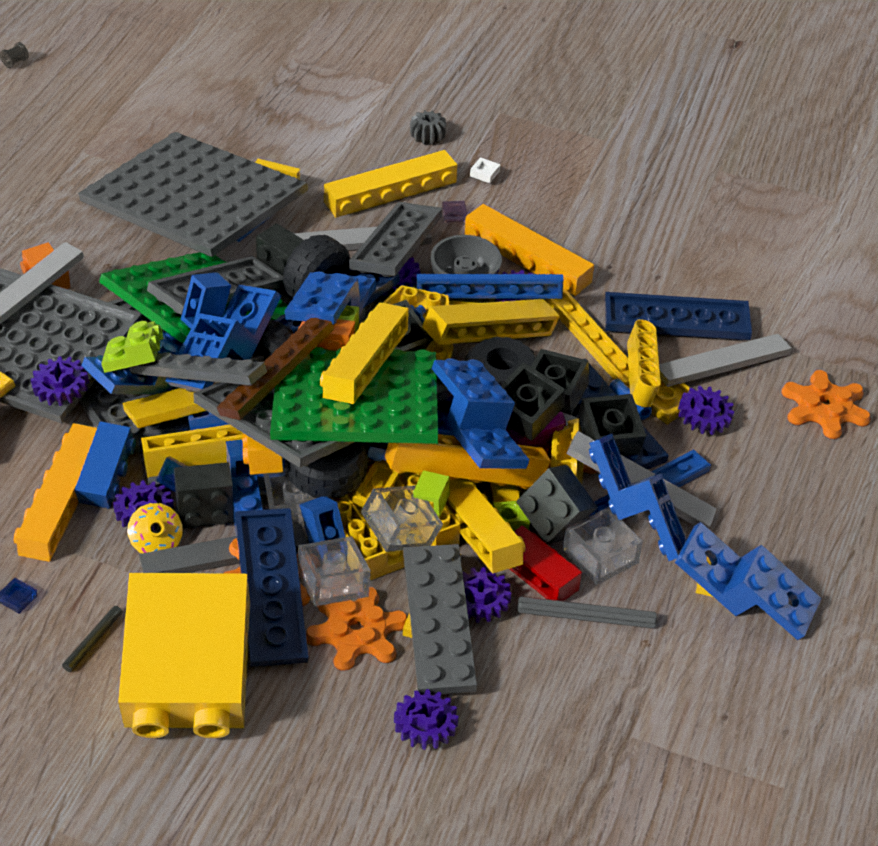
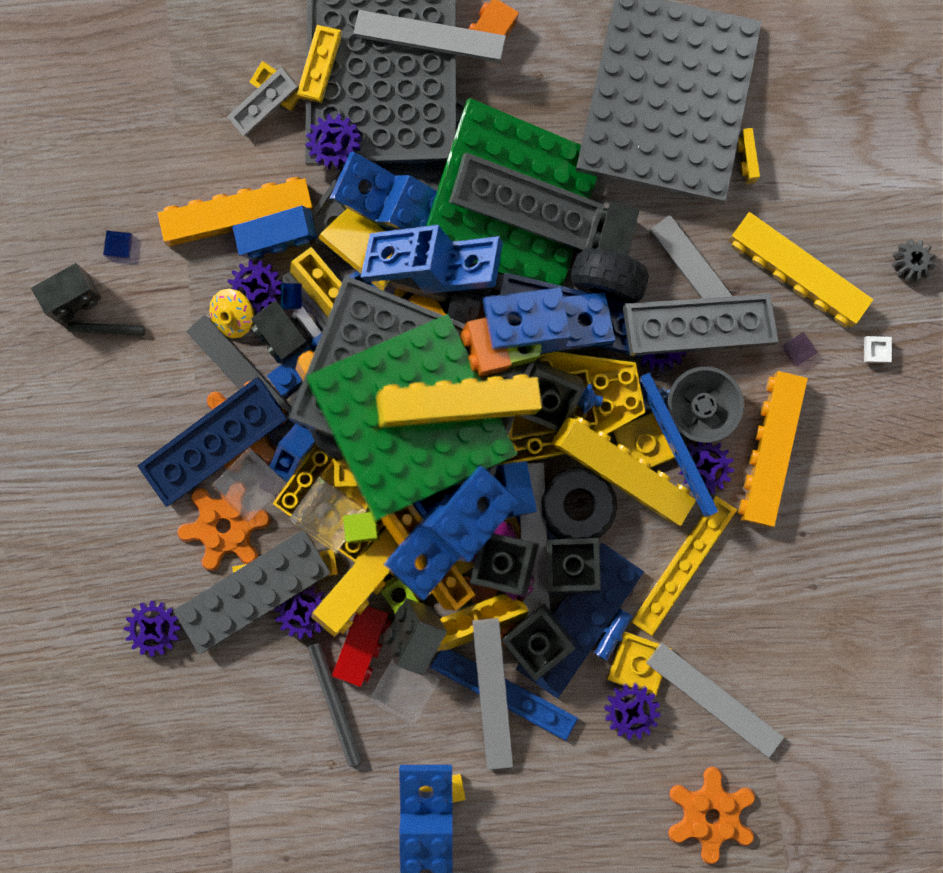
camera: 65 degrees right, 40 degrees up
lime plate [101,321,163,373] -> none
yellow brick [118,573,250,738] -> none
dark grey plate [129,352,267,385] -> none
blue brick [181,272,231,329] -> none
reddish brown plate [217,318,334,420] -> none
blue bracket [589,434,686,561] -> none
dark blue plate [604,292,752,340] -> none
yellow beam [627,319,661,407] -> none
none -> pearl dark grey brick [31,263,101,323]

